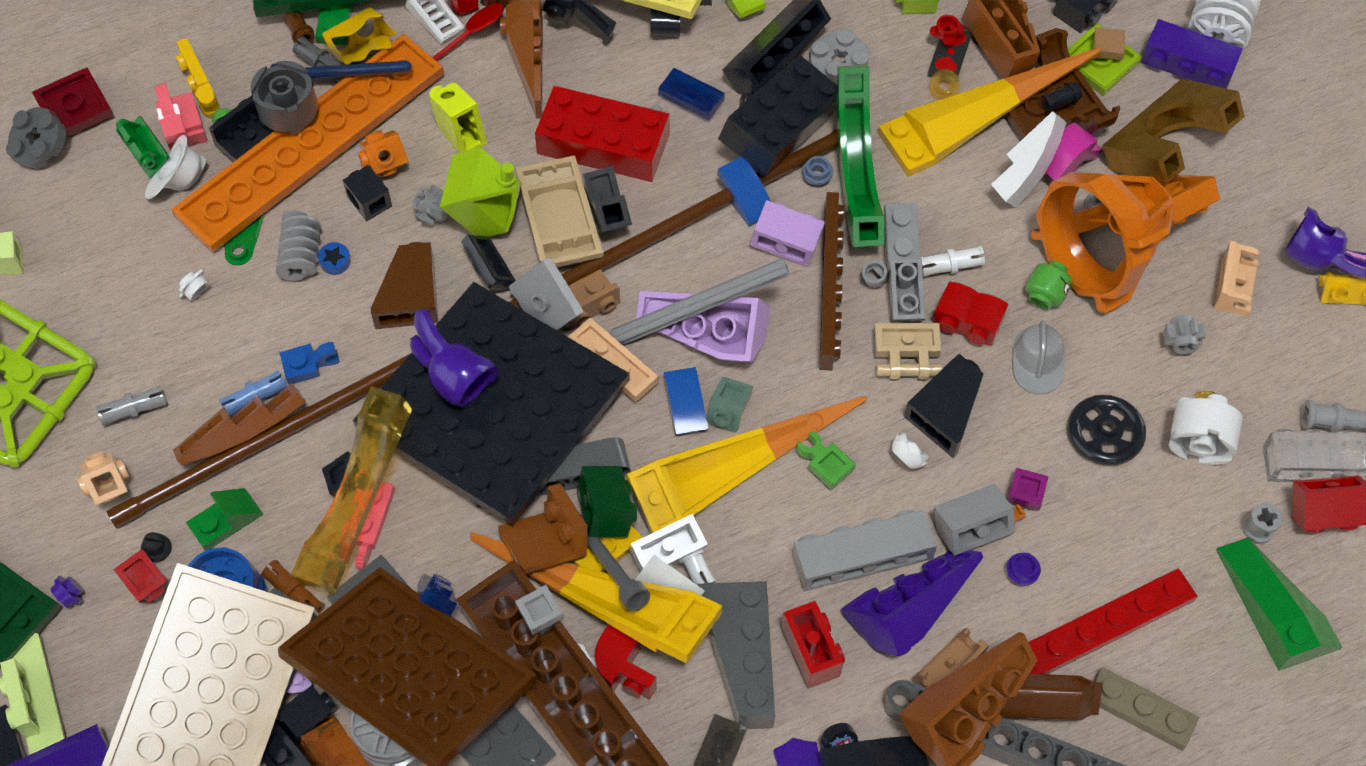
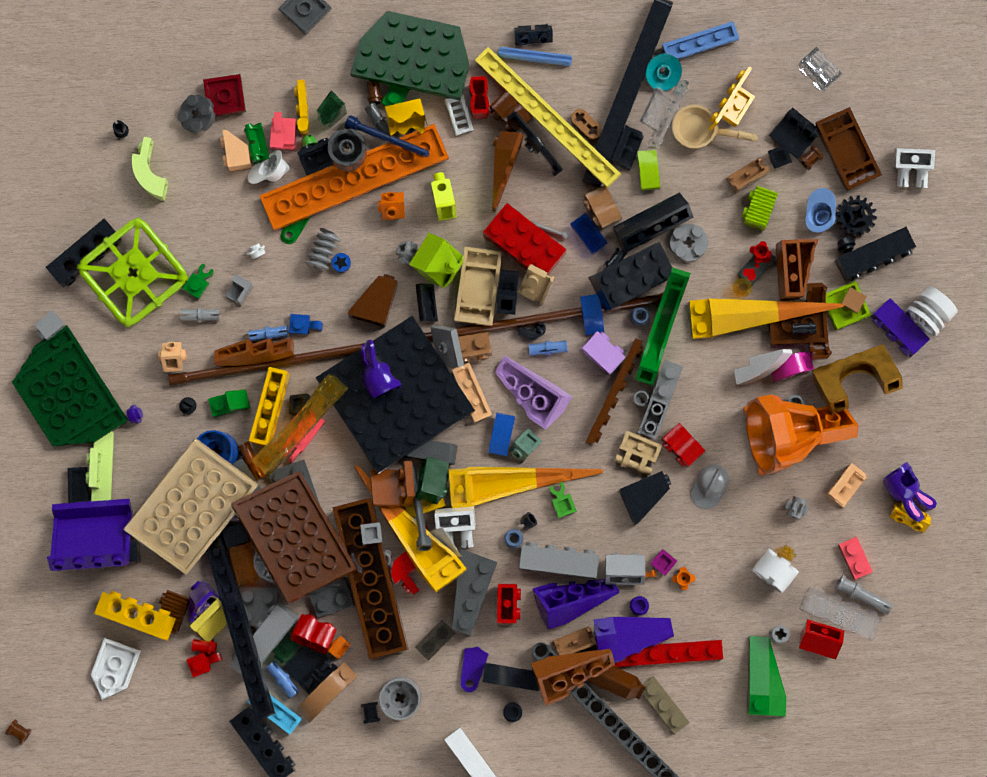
camera: 20 degrees right, 20 degrees up
red bracket [113,549,168,603] -> none
black brick [342,165,392,222] -> none
clear blue plate [417,573,457,616] -> none
red piece [432,3,504,61] -> none
light grey axle [610,259,789,345] -> none
black tile [821,723,858,748] -> none
white plate [892,433,929,469] -> none
white pin [920,245,985,277] -> none
bright green head [1025,261,1073,310] -> none
black plate [1068,395,1146,466] -> none
none -> green plate [182,264,214,299]
none -> light nougat slope [220,130,252,171]
none -> light grey panel [226,274,253,306]
none -> yellow brick [249,367,290,448]
none -> clear green slope [316,90,347,128]
none -> sand blue plate [504,529,523,549]
none -> tan plate [517,264,555,305]
none -> black arm [517,322,546,340]
none -> black hinge [520,512,537,529]
none -> medium blue pin [528,340,568,356]
none -> medium nougat brick [583,185,622,230]
none -> dark purple wedge [593,617,674,663]
none -> orange plate [672,567,695,590]
none -> coral plate [838,537,873,580]

